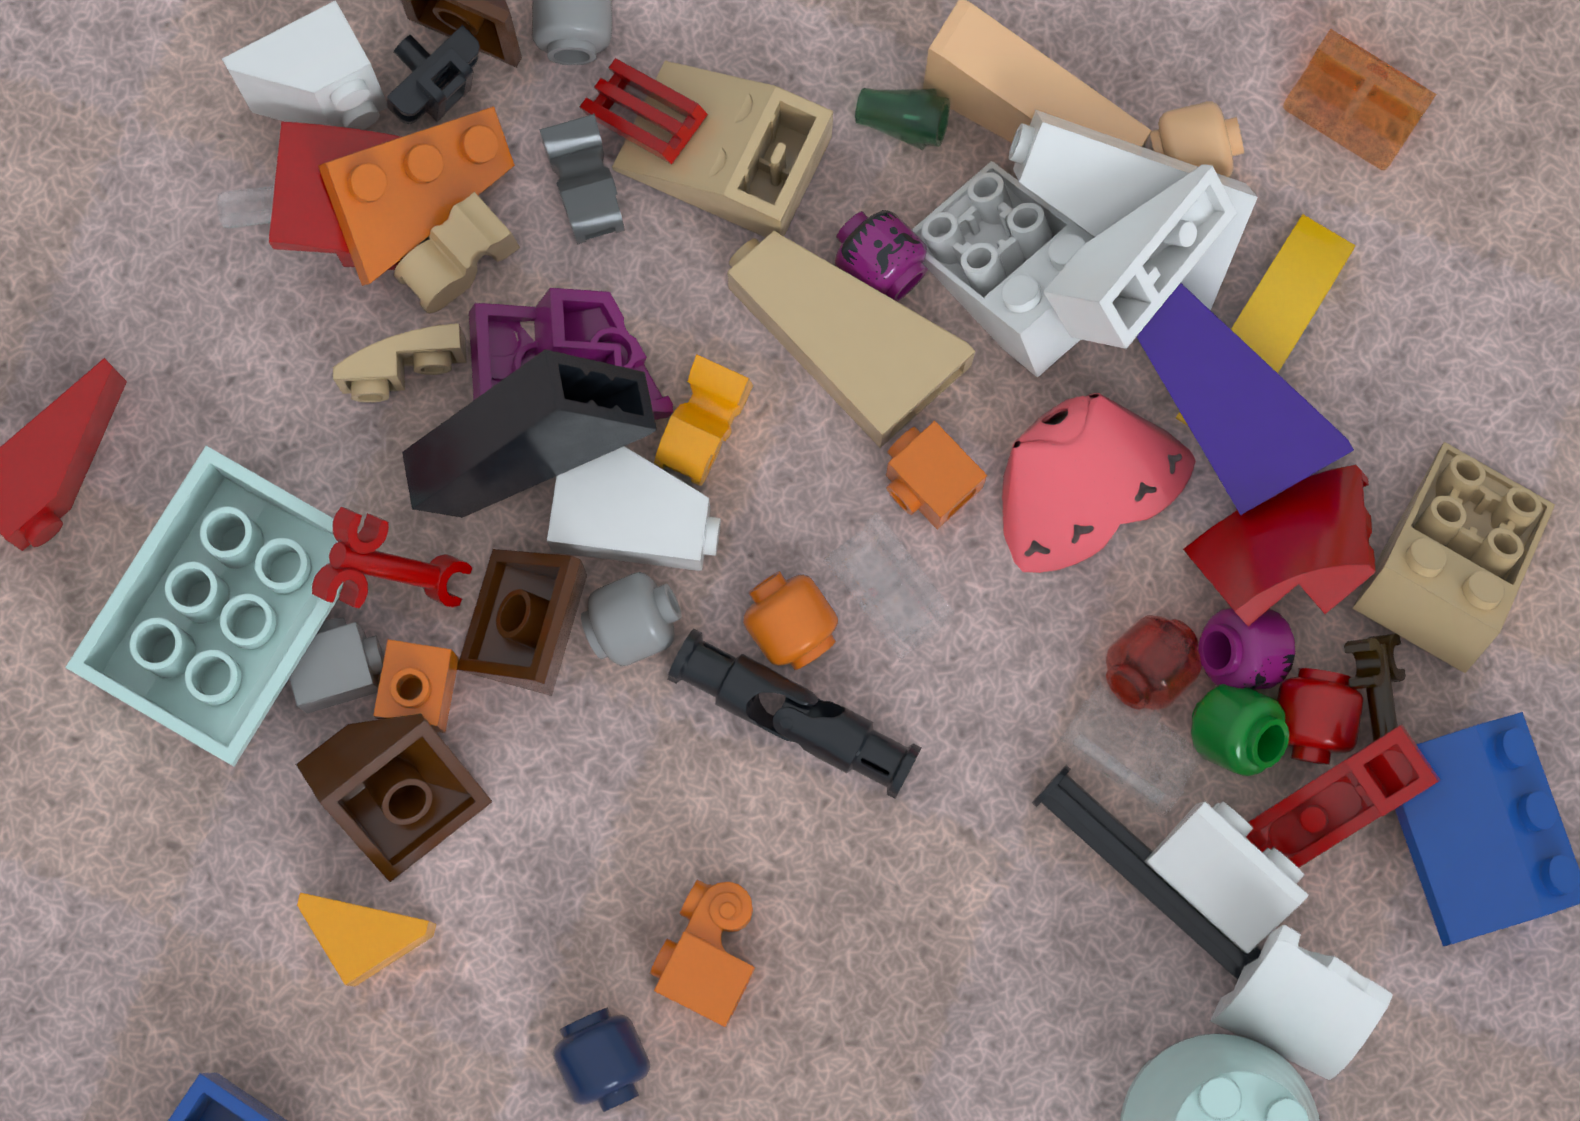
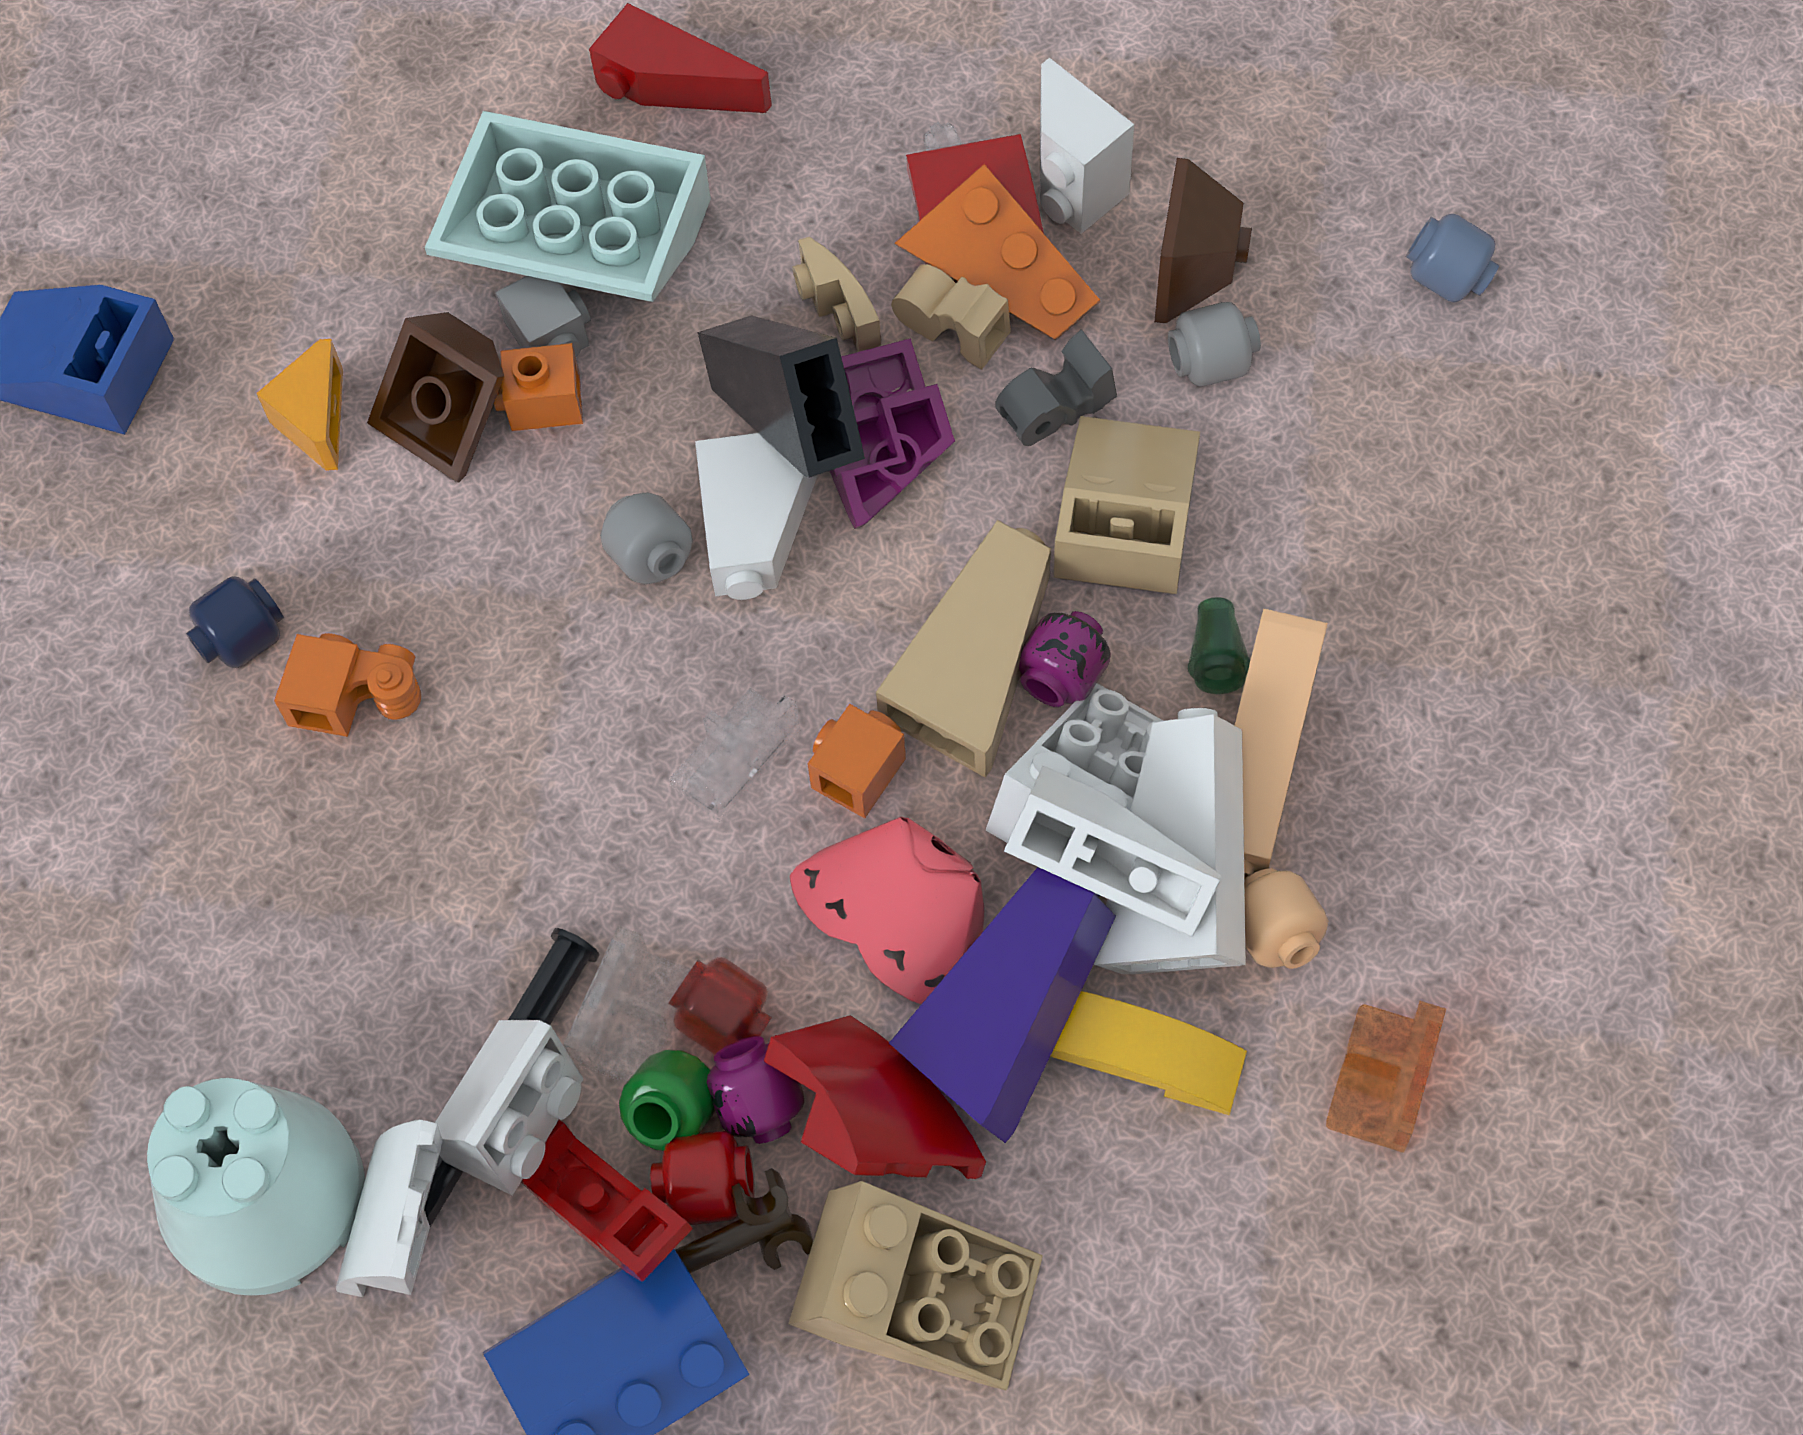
camera: 80 degrees right, 15 degrees down
red bar [312,507,473,609] -> none
black piece [387,25,479,124] -> none
reddish brown slope [456,549,587,696] -> none
red tile [579,58,708,165] -> none
light orange leg [654,354,754,486] -> none
black piece [667,629,922,799] -> none
orange head [743,571,838,670] -> none

